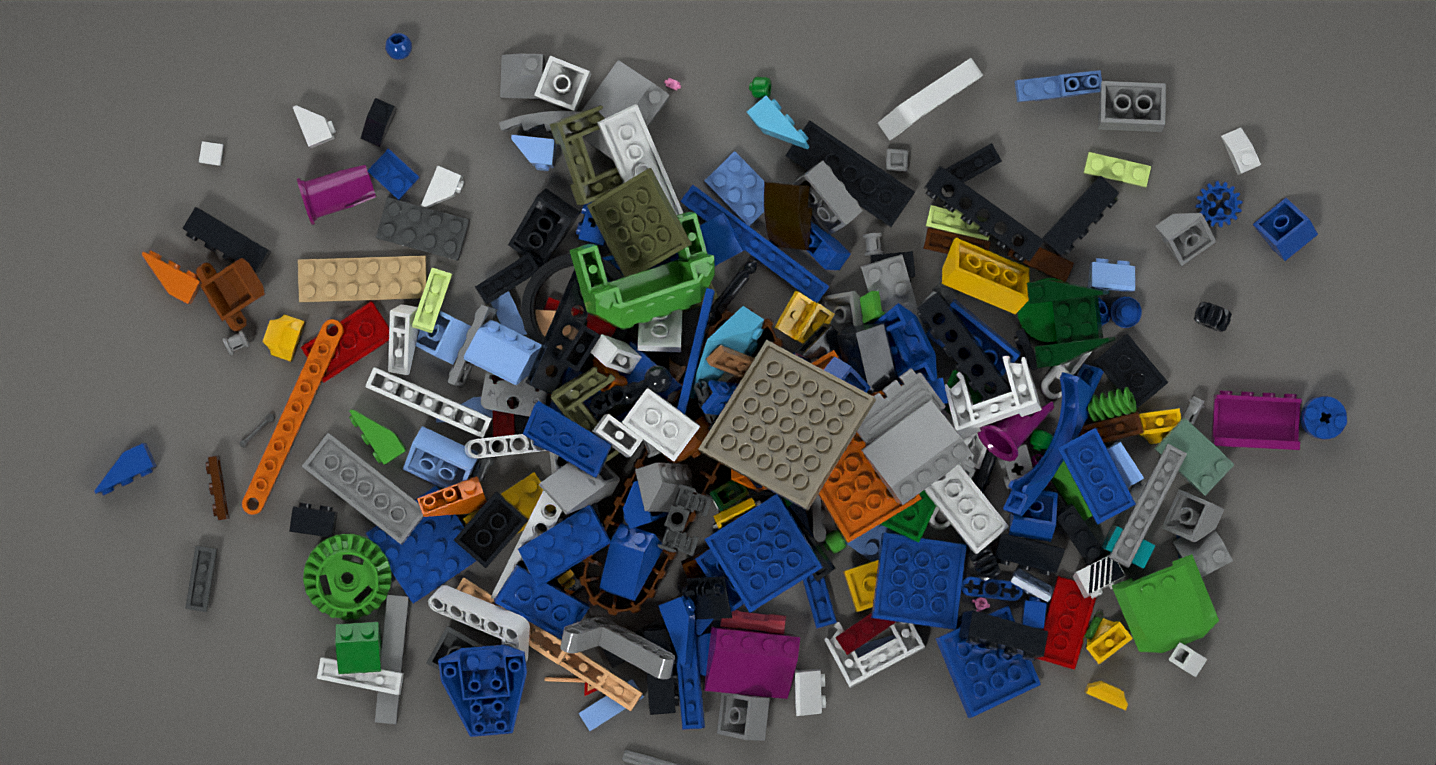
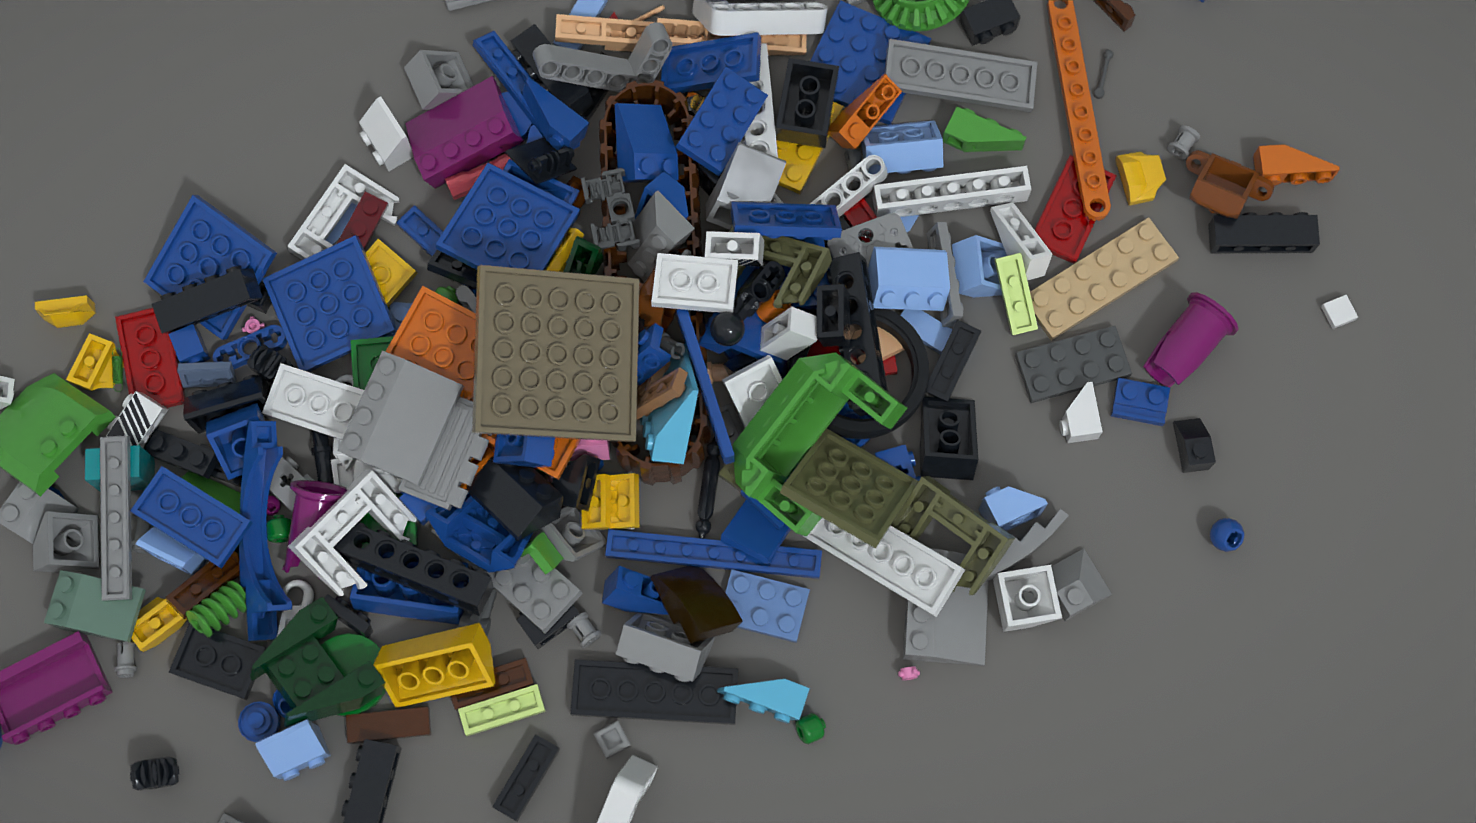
camera: 150 degrees right, 15 degrees down
white slope [293,105,336,148] -> none
black brick [923,166,1045,263] -> none

